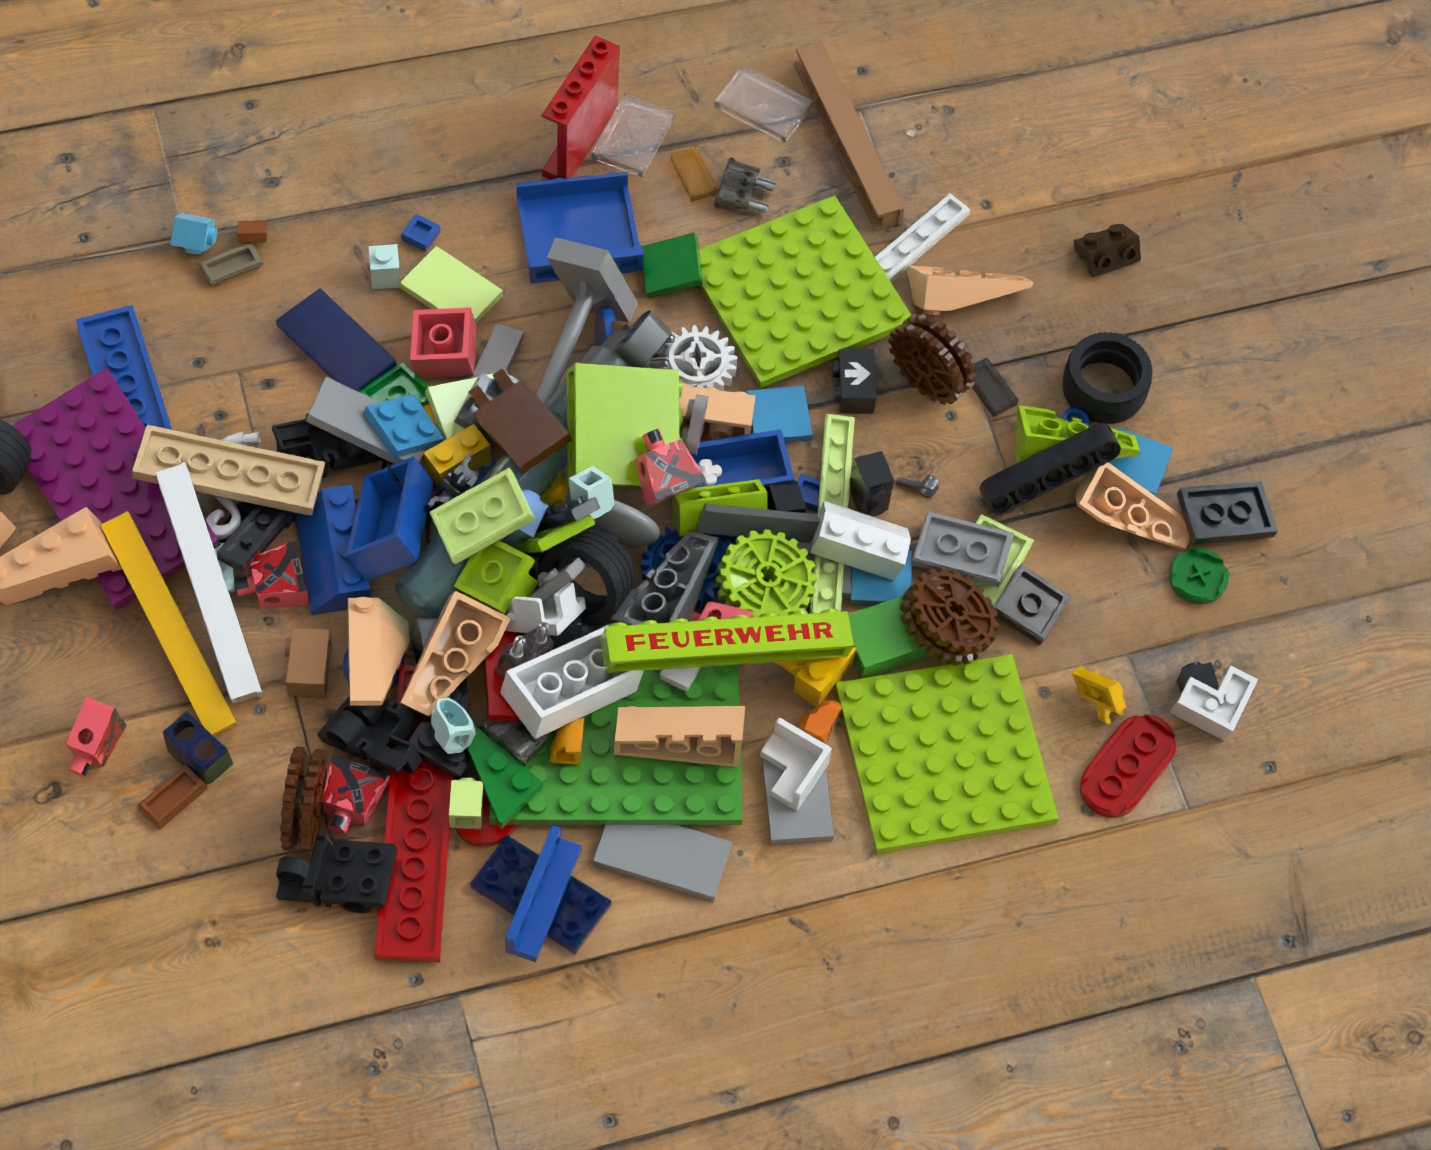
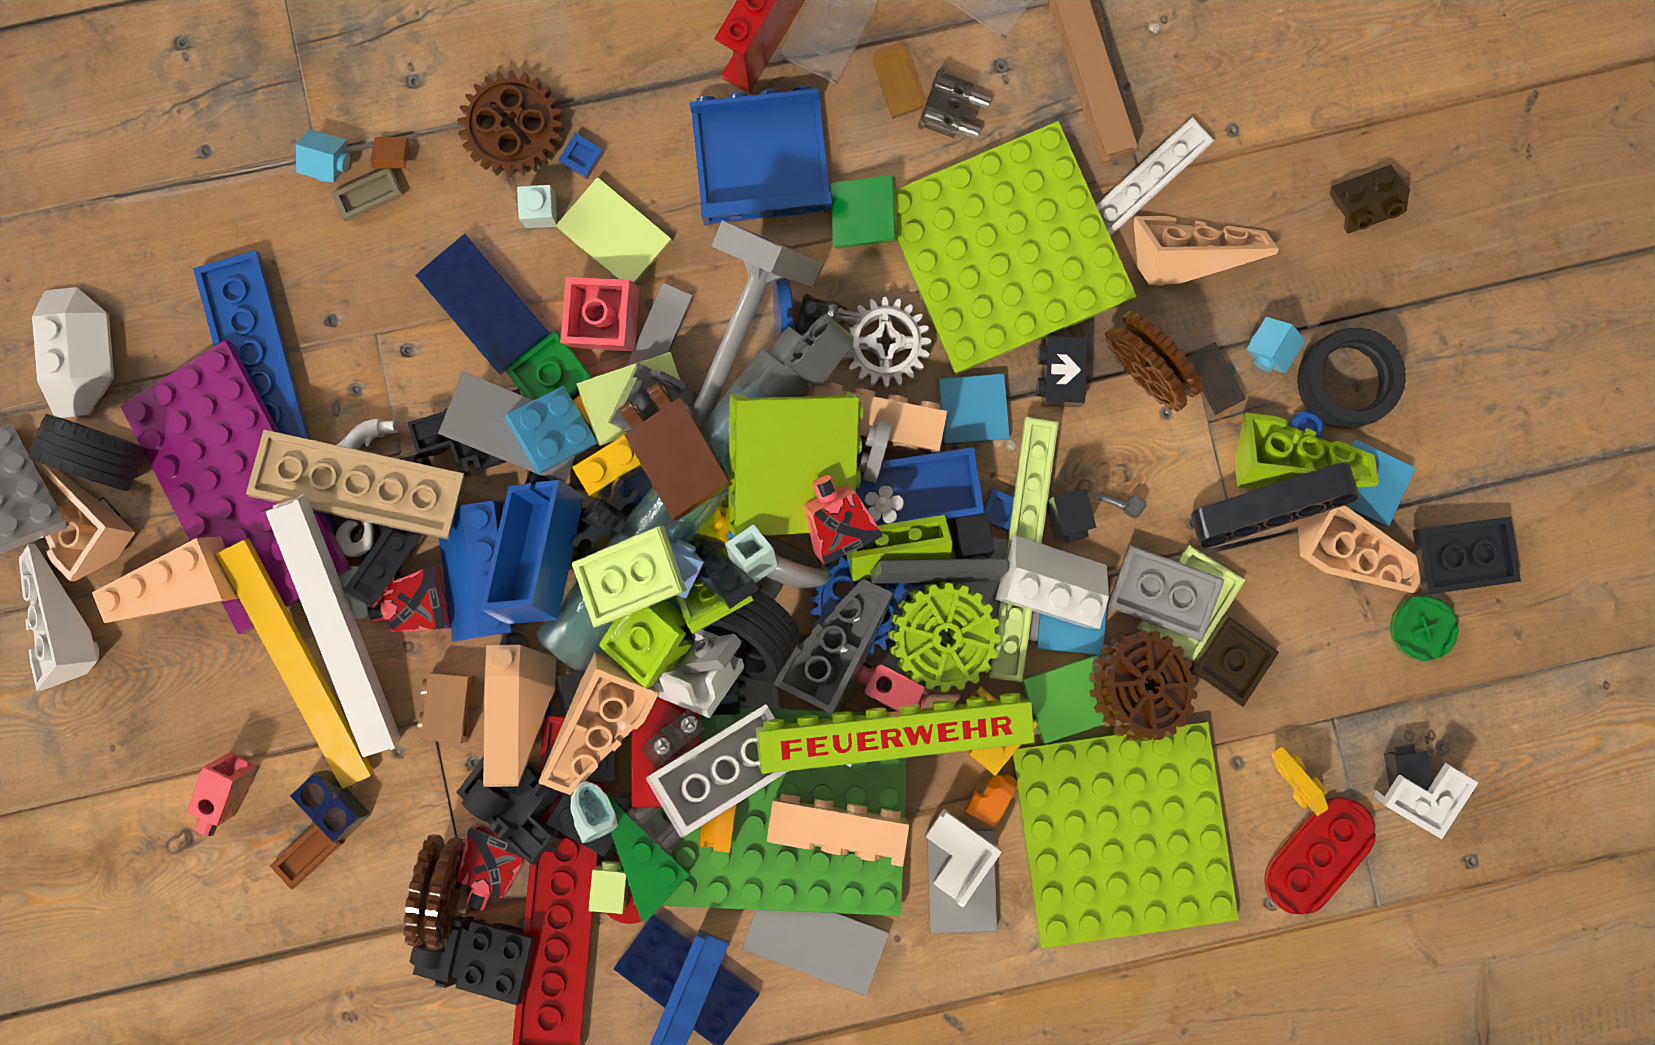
camera: 10 degrees right, 25 degrees up
none -> reddish brown gear [457,70,565,178]
none -> medium azure brick [1246,317,1306,374]

